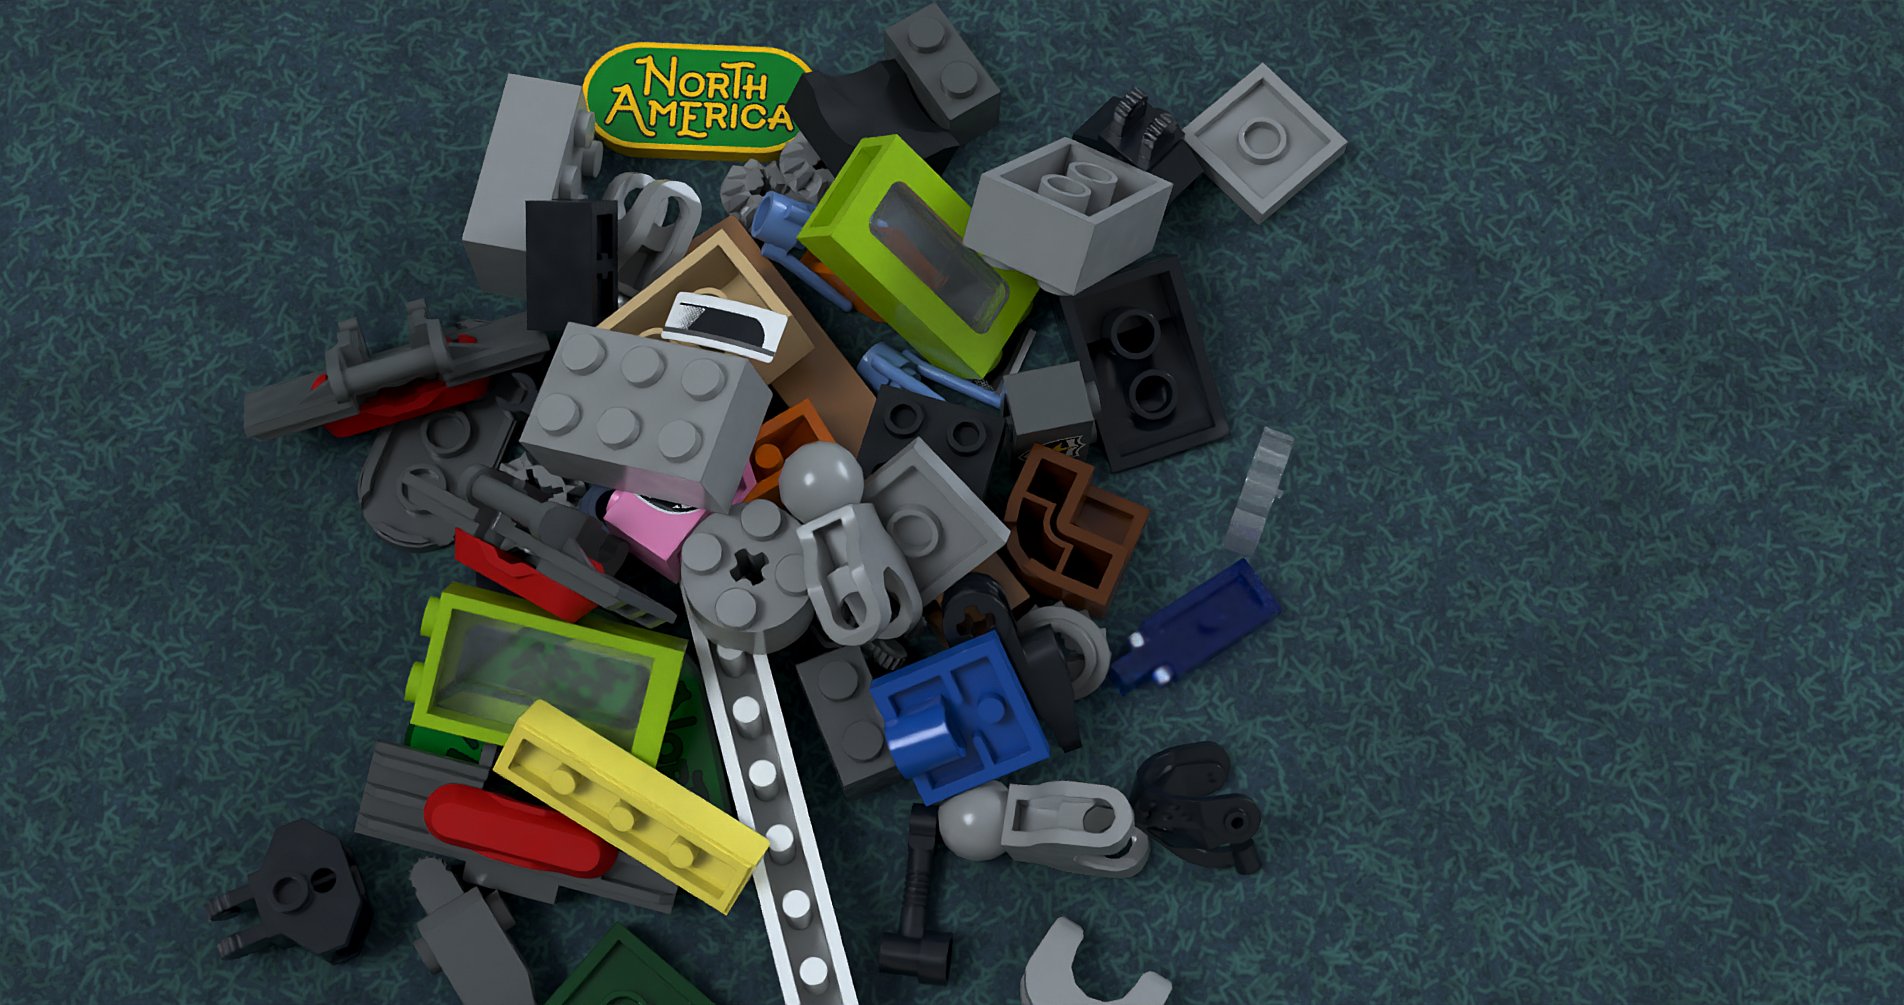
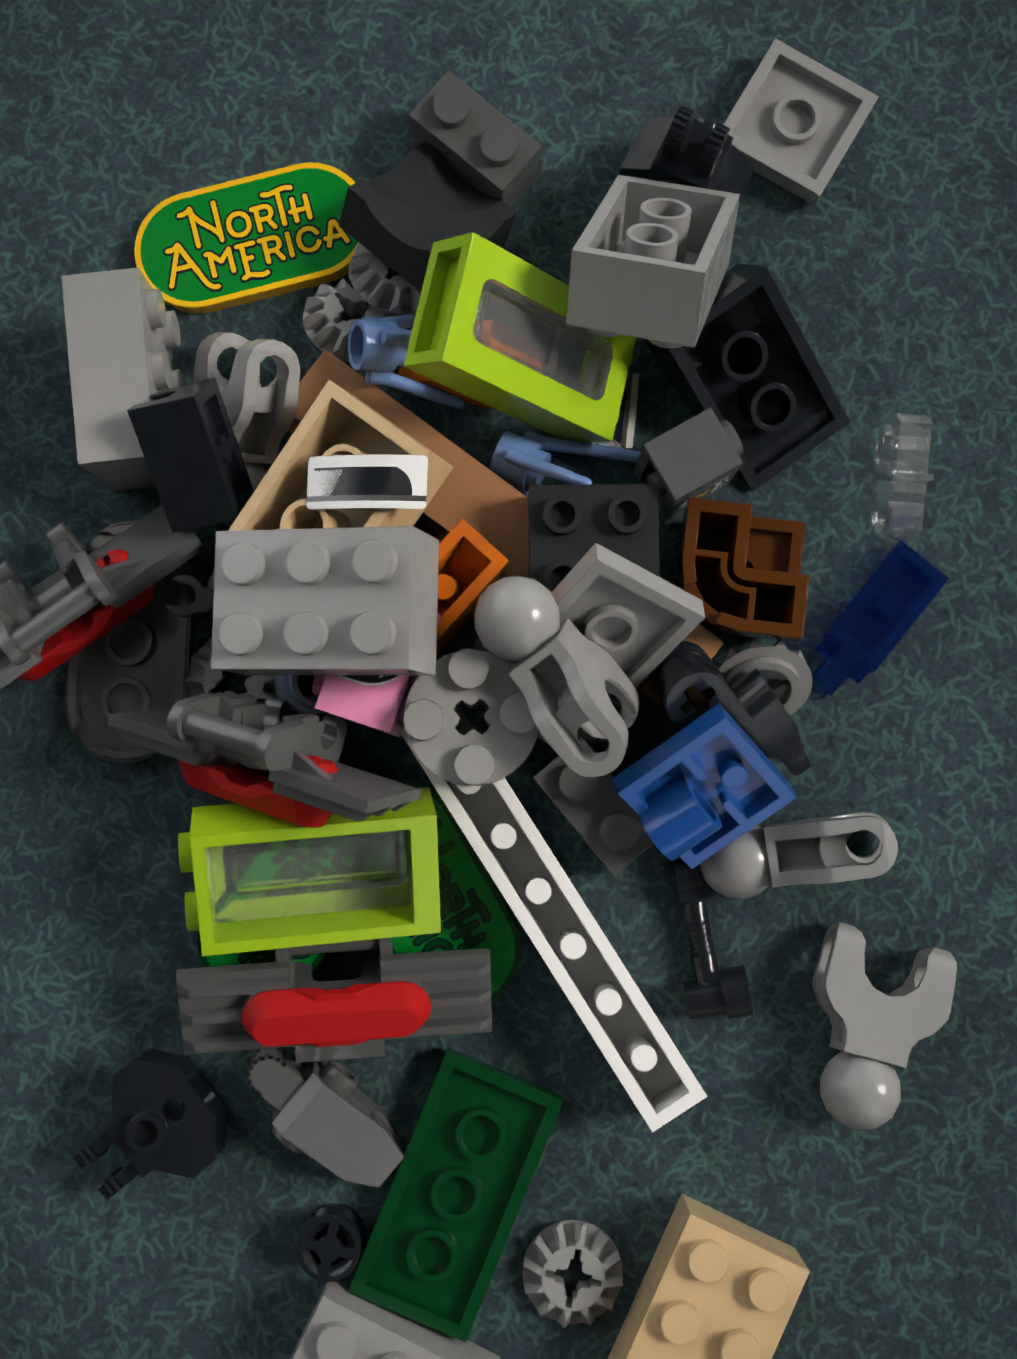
camera: 15 degrees left, 15 degrees up
light yellow slope [493,699,770,916] -> none
black helmet [1128,741,1262,875] -> none

